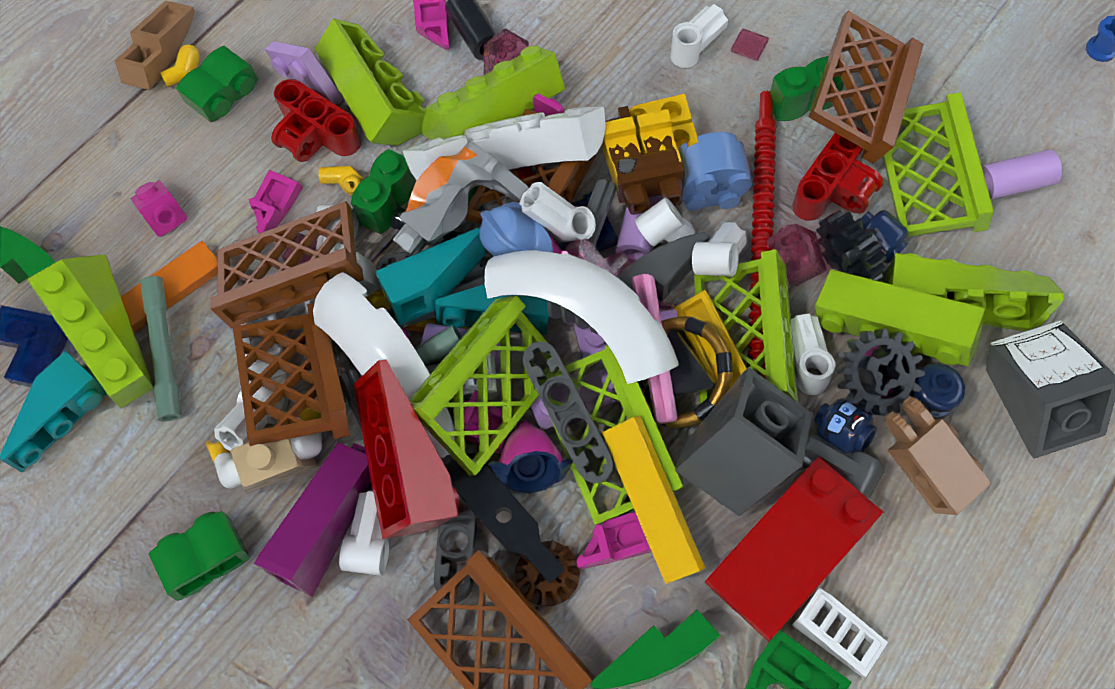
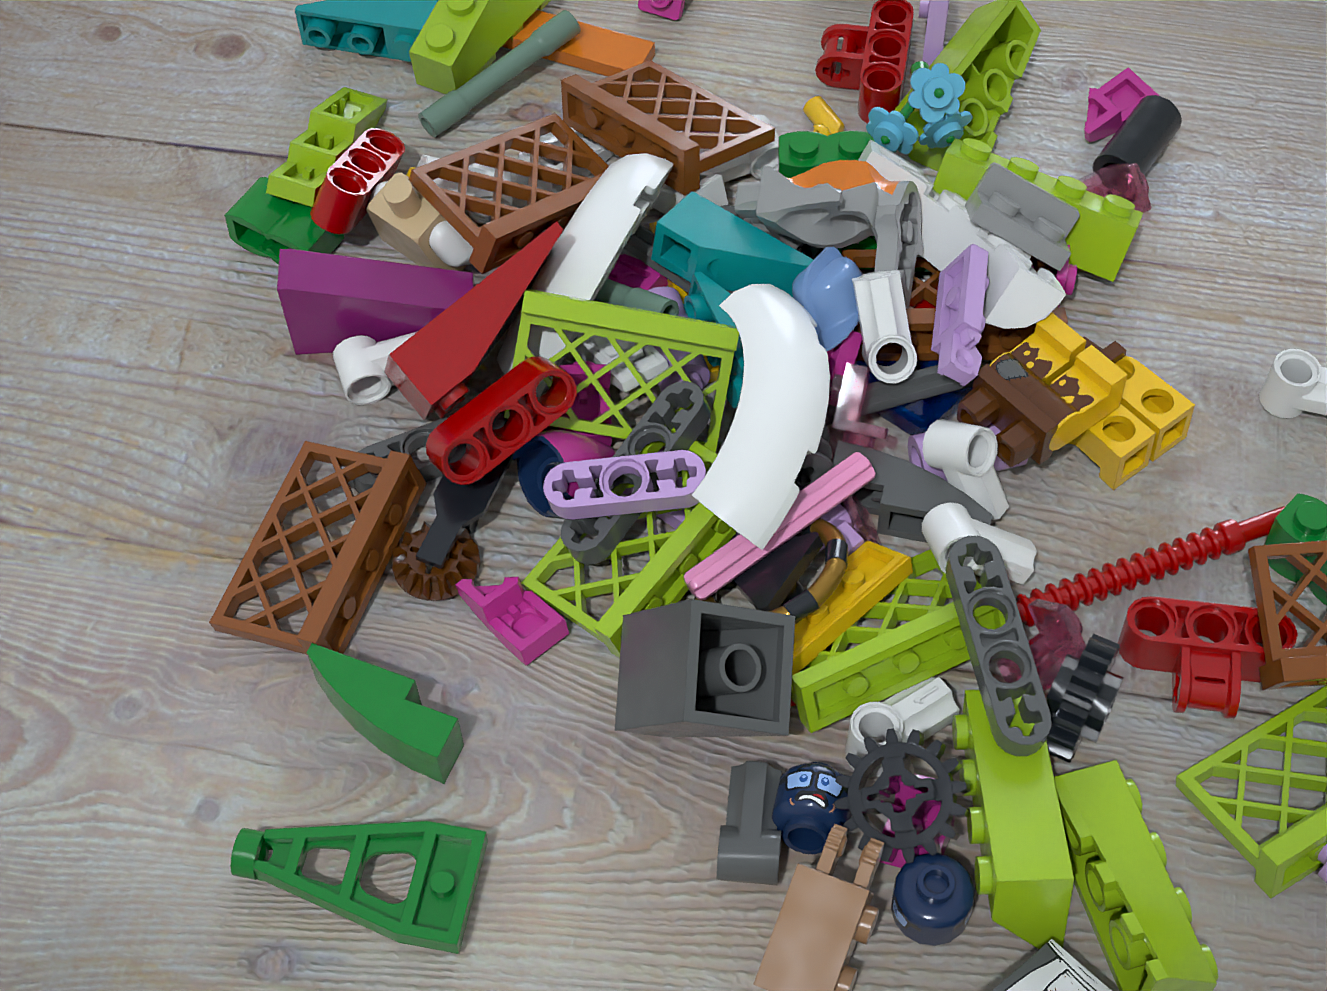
camera: 60 degrees right, 10 degrees down
dark pink slope [248,170,303,234] -> none
yellow tile [602,416,705,584] -> none
medium blue brick [678,132,752,211] -> none
red slope [704,457,884,642] -> none
white slope [792,587,888,678] -> none
dark blue head [861,210,909,264] -> none
none -> lime slope [266,87,388,207]
none -> red beam [310,128,405,234]
none -> red beam [426,356,577,485]
none -> lavender beam [543,450,707,519]
none -> medium azure plant [866,61,972,154]
none -> lavender hinge [931,244,989,386]
none -> dark grey beam [945,536,1052,756]
none -> light grey bracket [965,162,1080,271]

